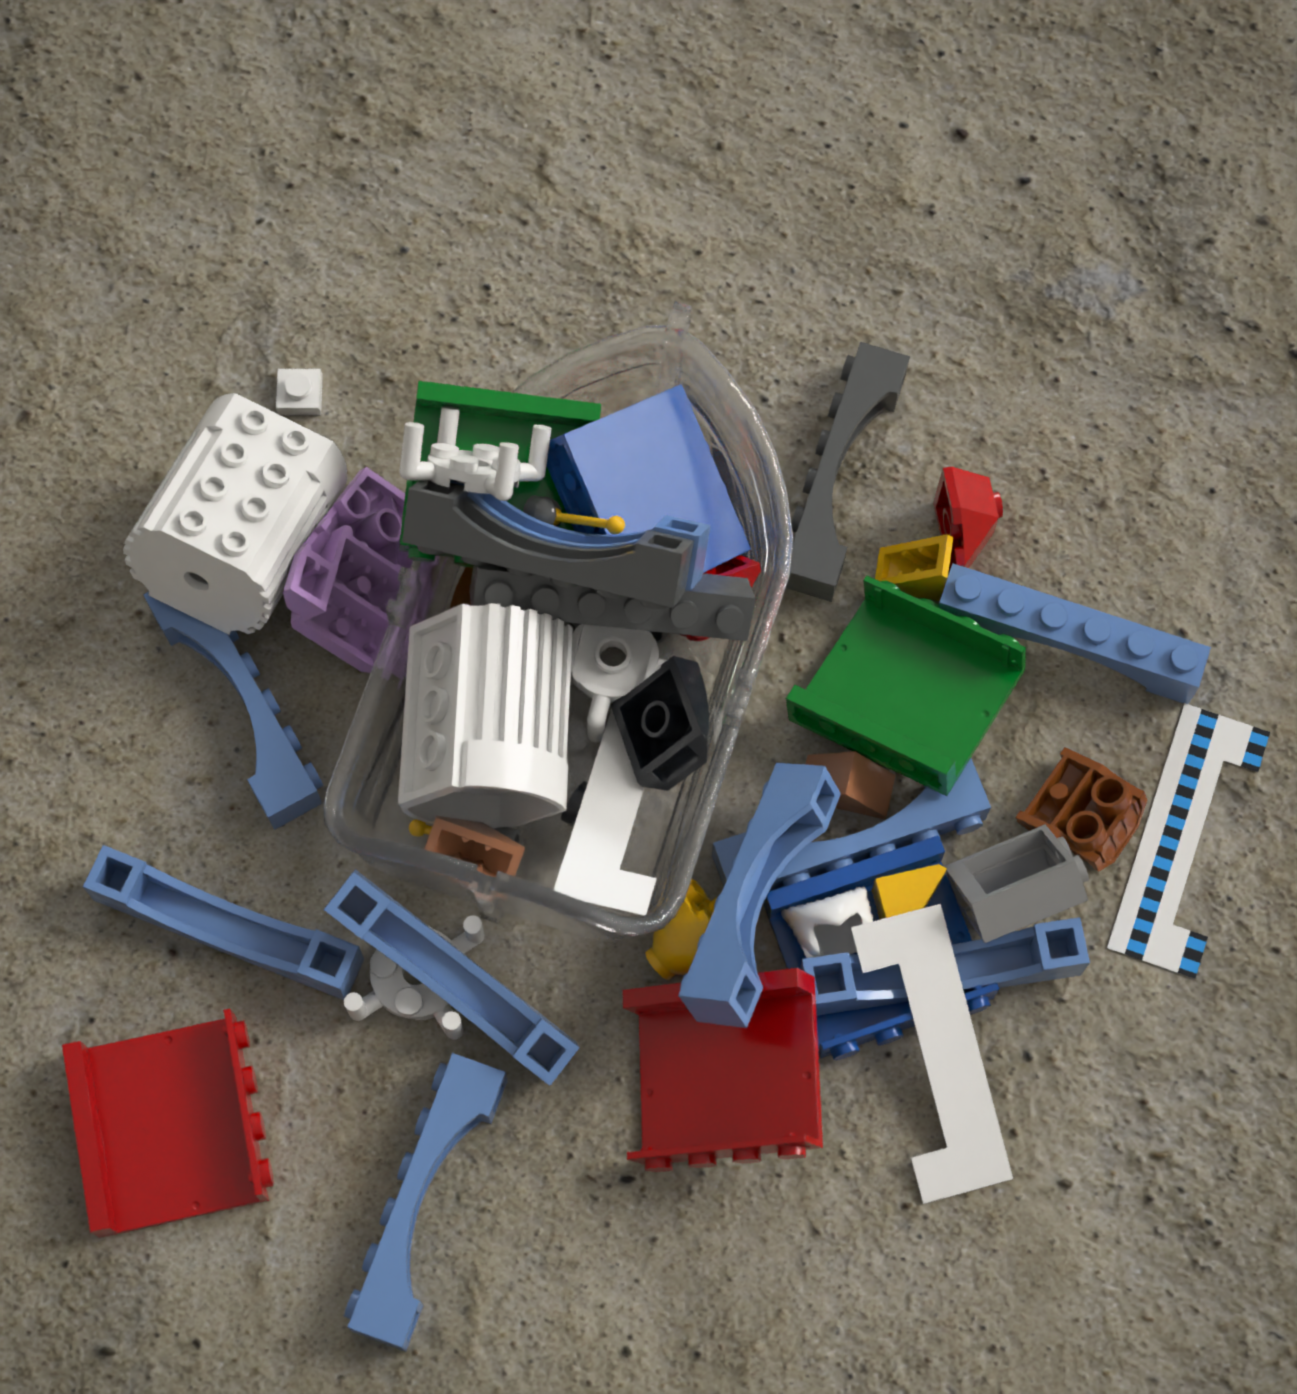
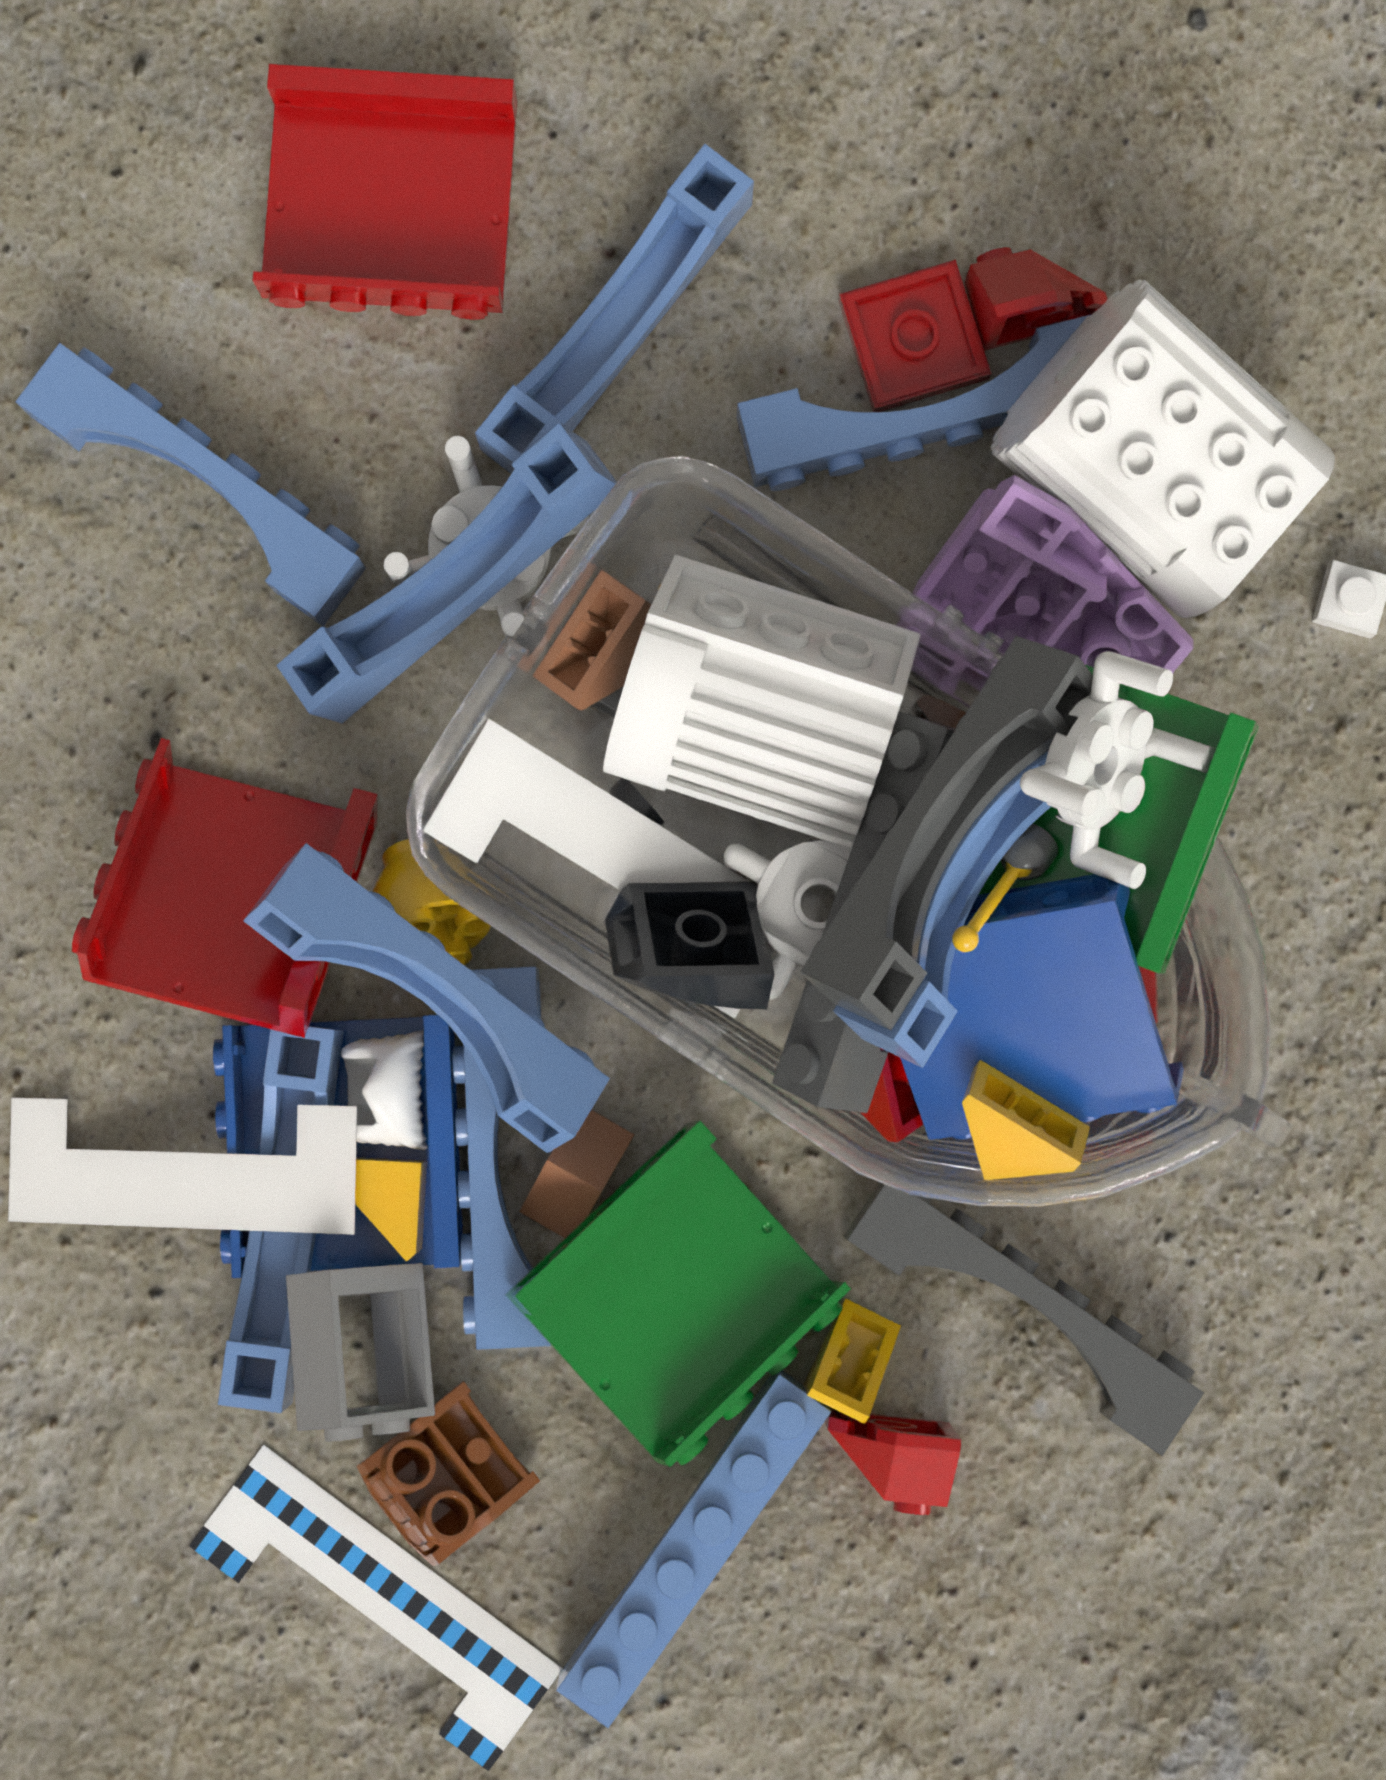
camera: 105 degrees right, 15 degrees up
none -> red tile [838,259,991,412]
none -> yellow slope [962,1060,1090,1180]
none -> red slope [964,247,1108,351]

